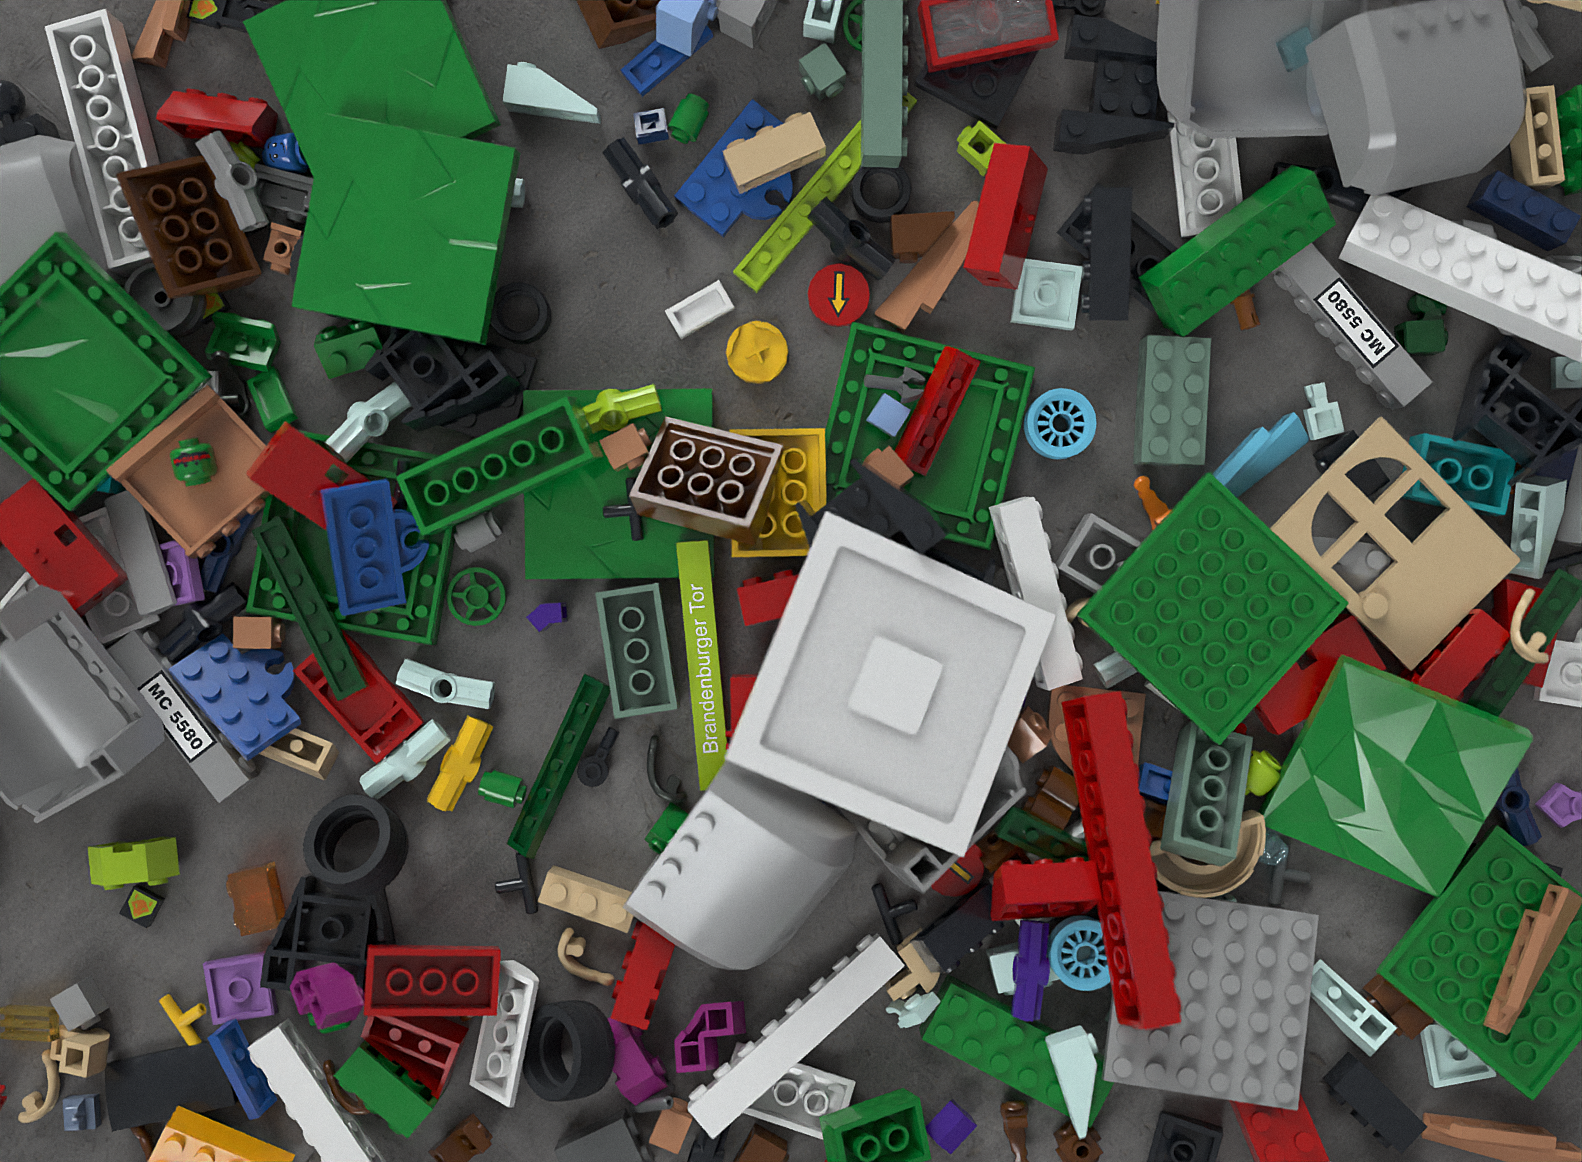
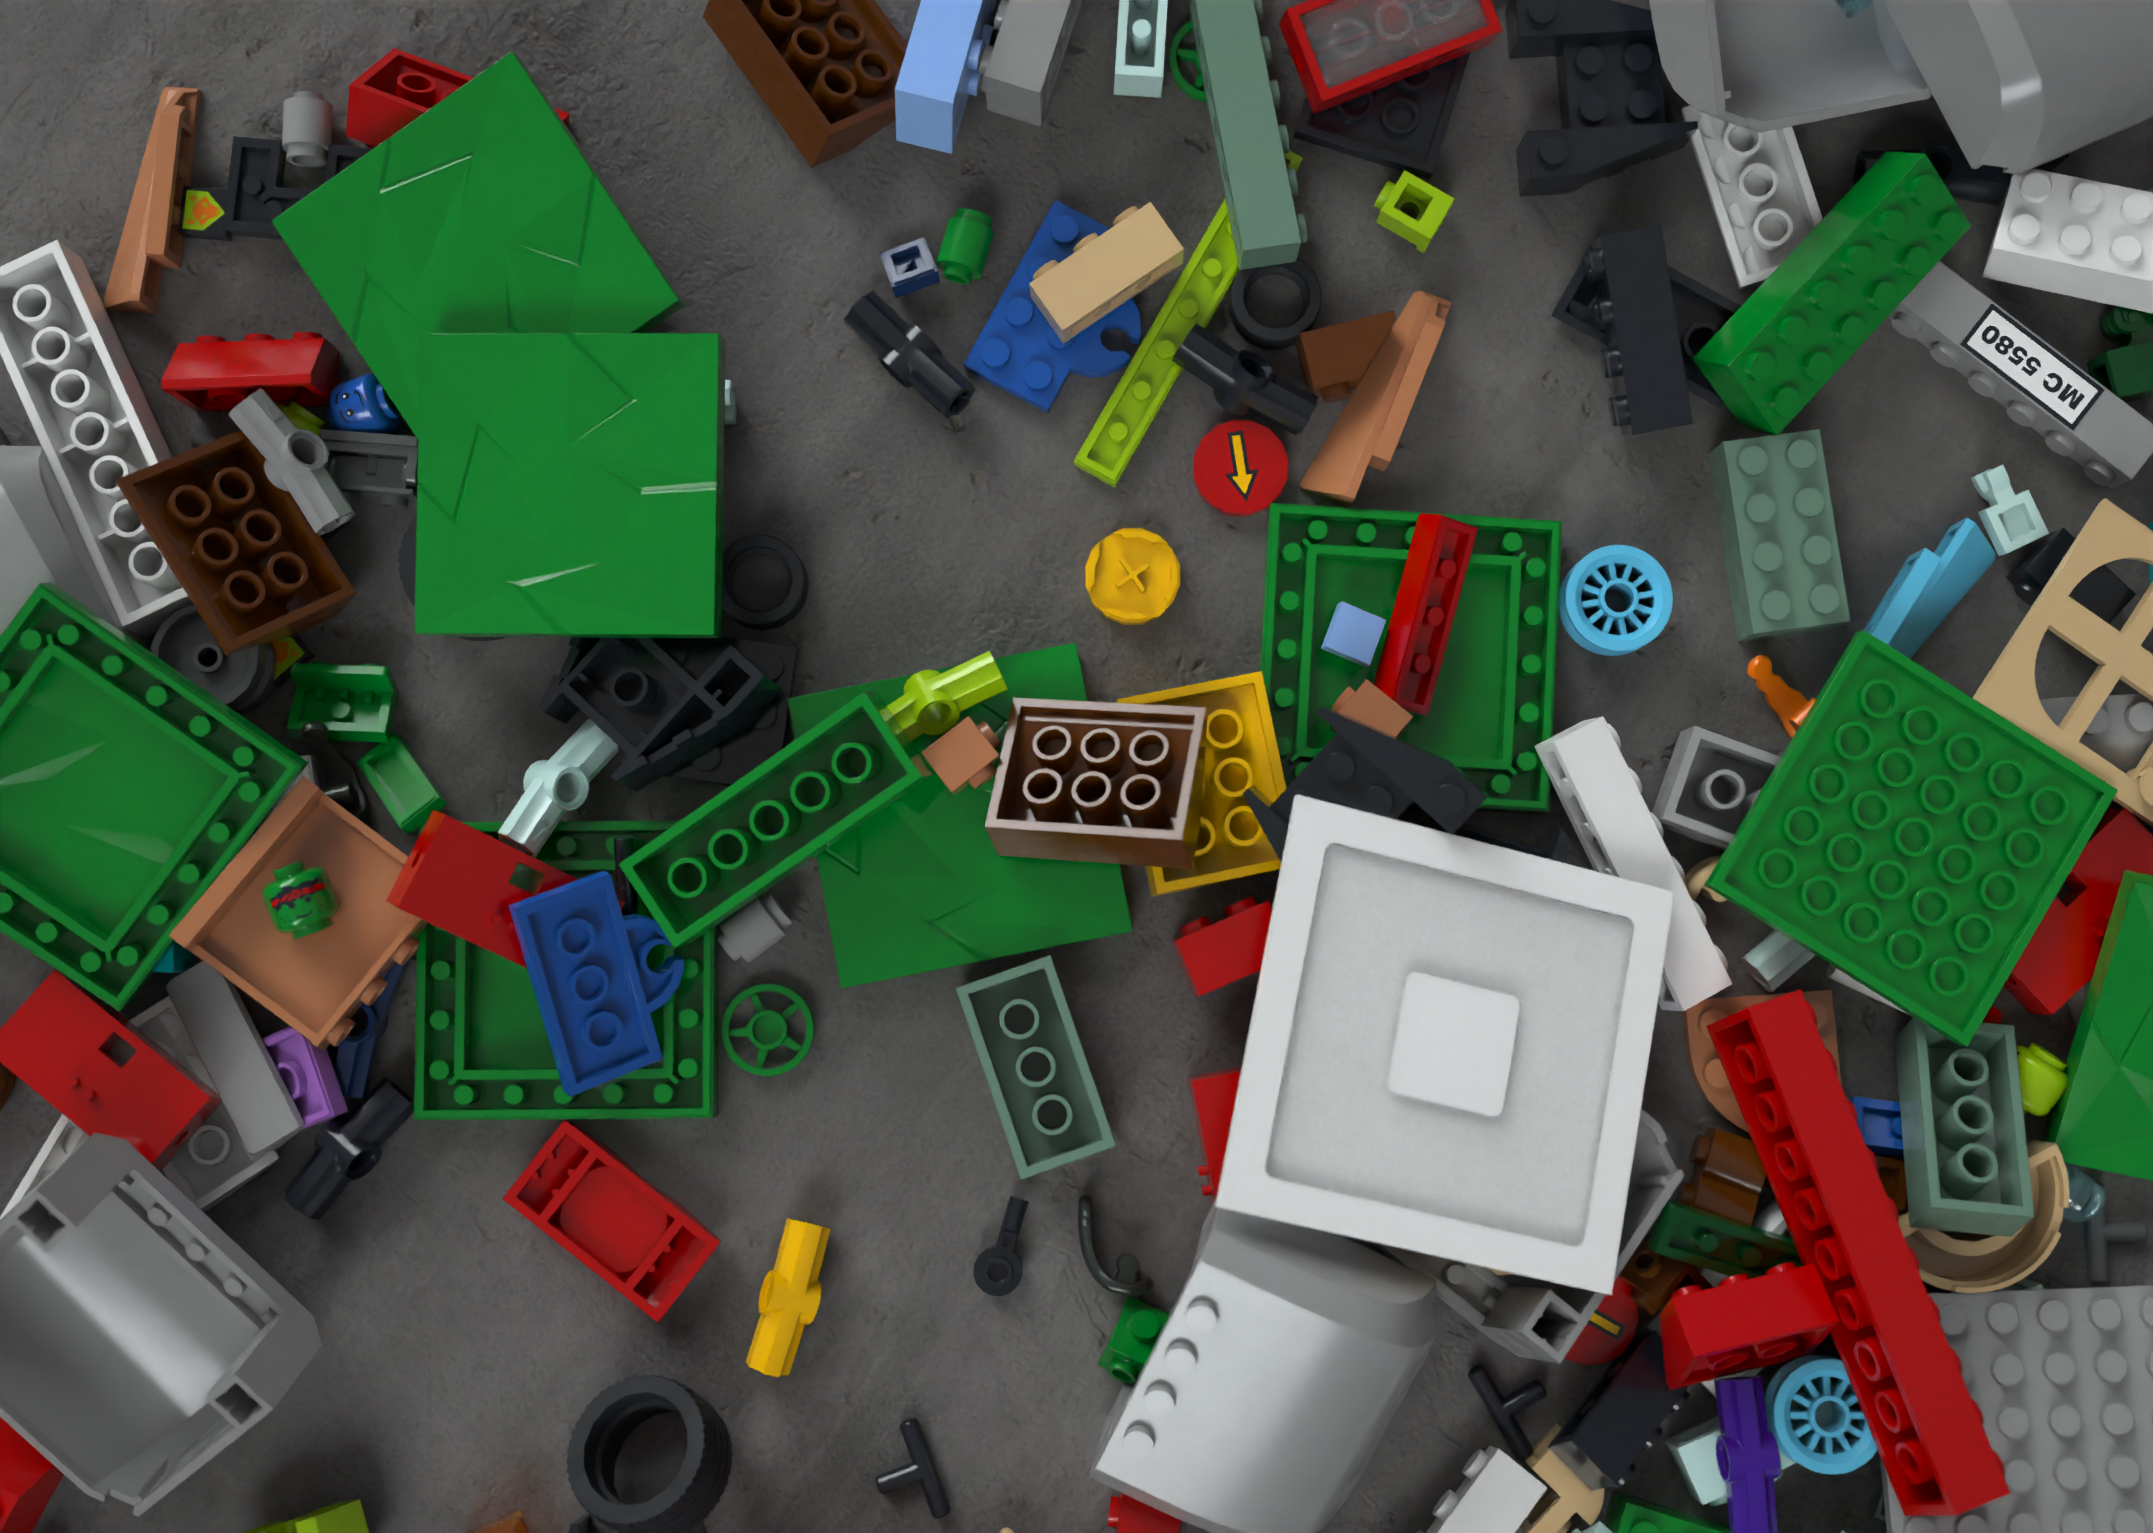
camera: 15 degrees left, 5 degrees down
light grey brick [106,629,259,803] -> none
blue plate [168,634,301,761] -> none
nougat brick [233,616,286,649] -> none
dark green plate [251,516,369,701] -> none
tan brick [259,728,340,780] -> none
nougat brick [263,222,304,275] -> none
green bracket [313,320,384,379] -> none
light aqua piece [359,719,451,800] -> none
light aqua piece [396,659,495,709] -> none
green brick [478,770,527,809] -> none
light aqua slope [503,62,601,124] -> none
dark green plate [506,673,610,859] -> none
dark purple piece [526,602,568,632] -> none
tan brick [538,865,634,933] -> none
black piece [603,477,644,541] -> none
blue plate [621,25,713,97] -> none
white tile [665,280,735,339] -> none
lime tile [676,539,728,791] -> none
sand green brick [799,43,846,101] -> none
dark grey bar [864,367,925,404] -> none
red brick [963,143,1048,290] -> none
nougat brick [1007,706,1053,763] -> none
light aqua plate [1010,259,1082,331] -> none
dark orange pin [1230,289,1261,331] -> none

